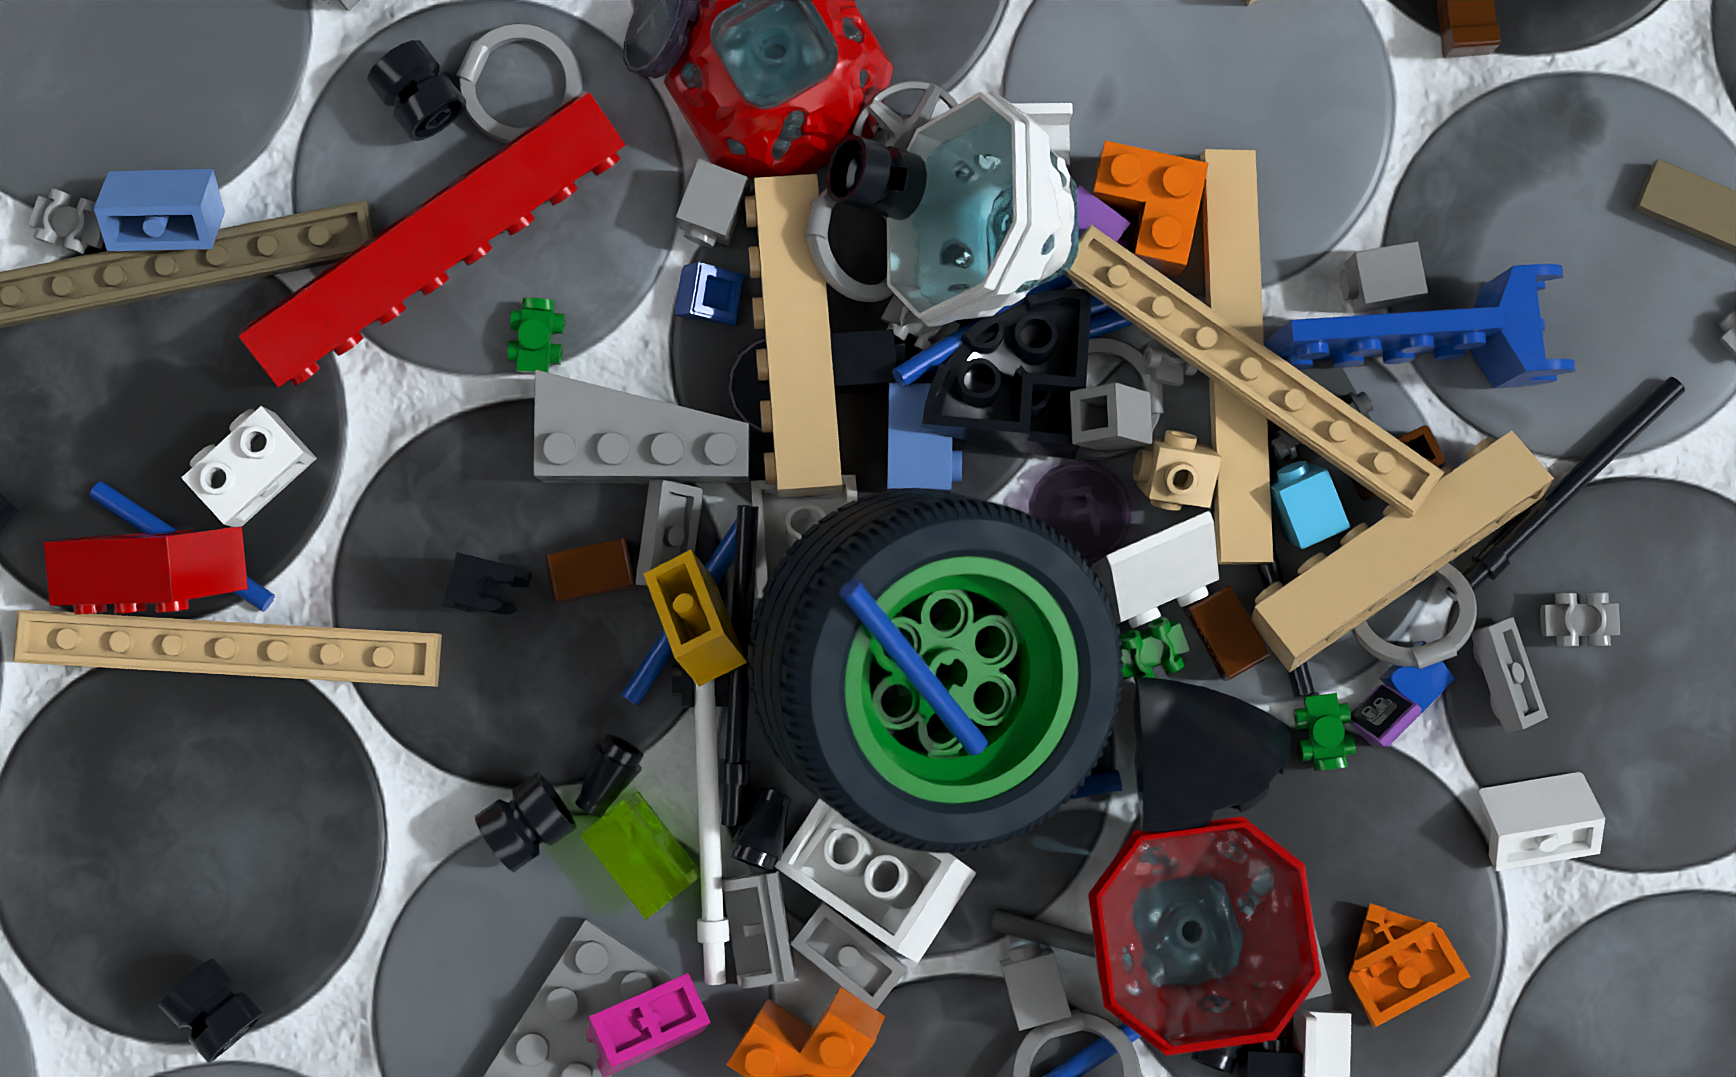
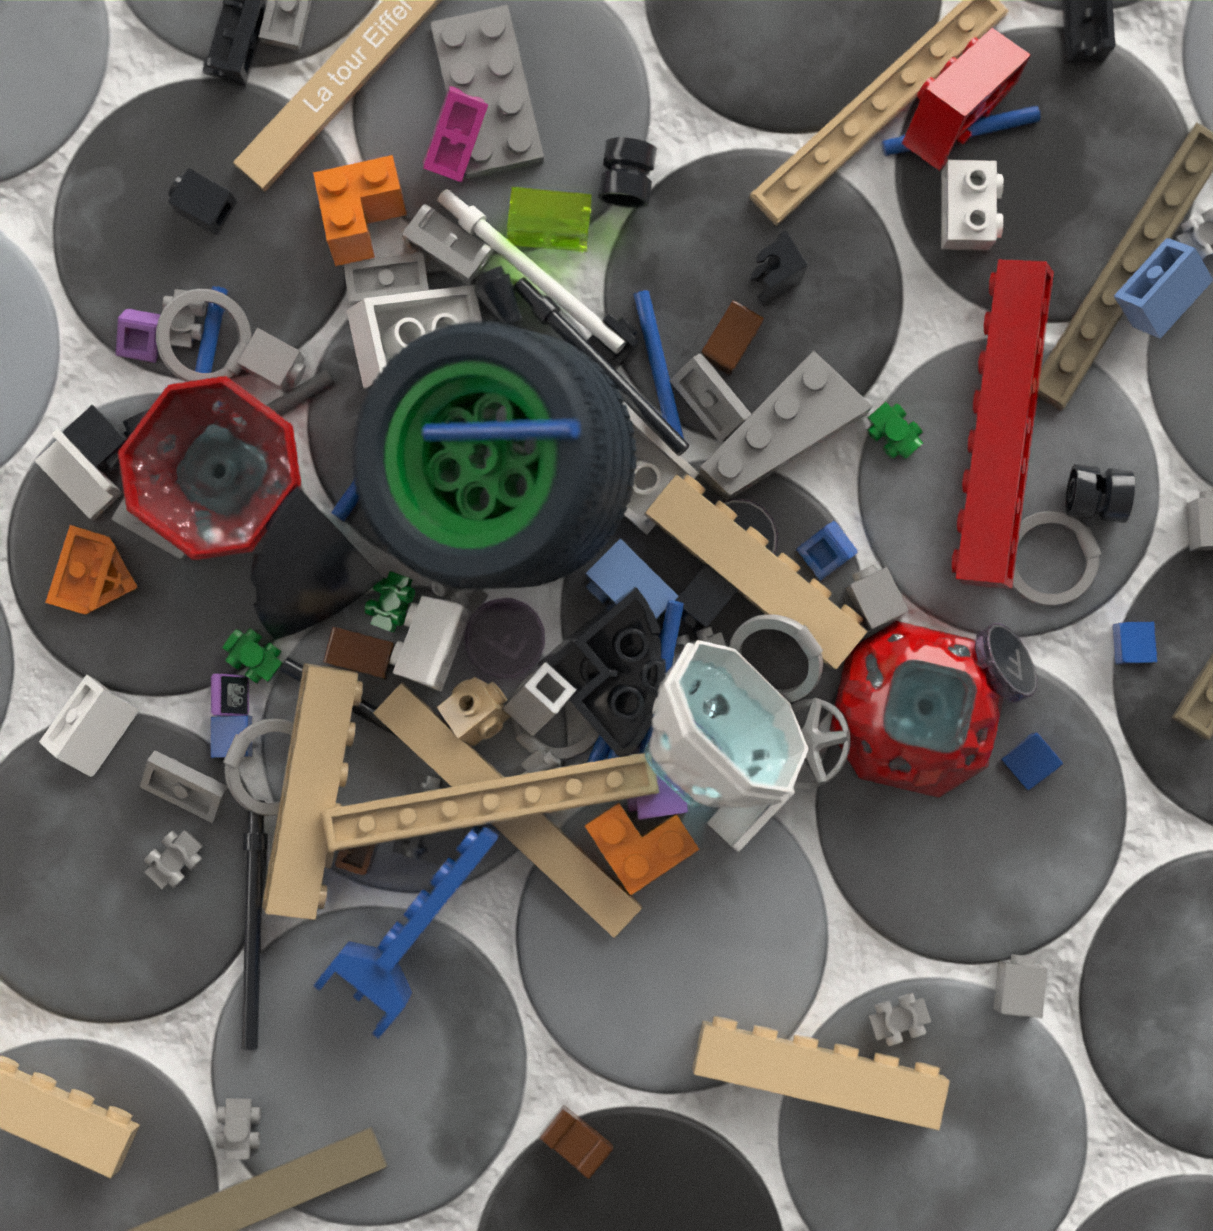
camera: 125 degrees right, 0 degrees up
black cone [575,734,644,818] -> none
yellow brick [643,549,747,687] -> none
black wheel [826,134,927,221] -> none
medium azure brick [1270,460,1351,549] -> none
light grey brick [1340,241,1428,313] -> none

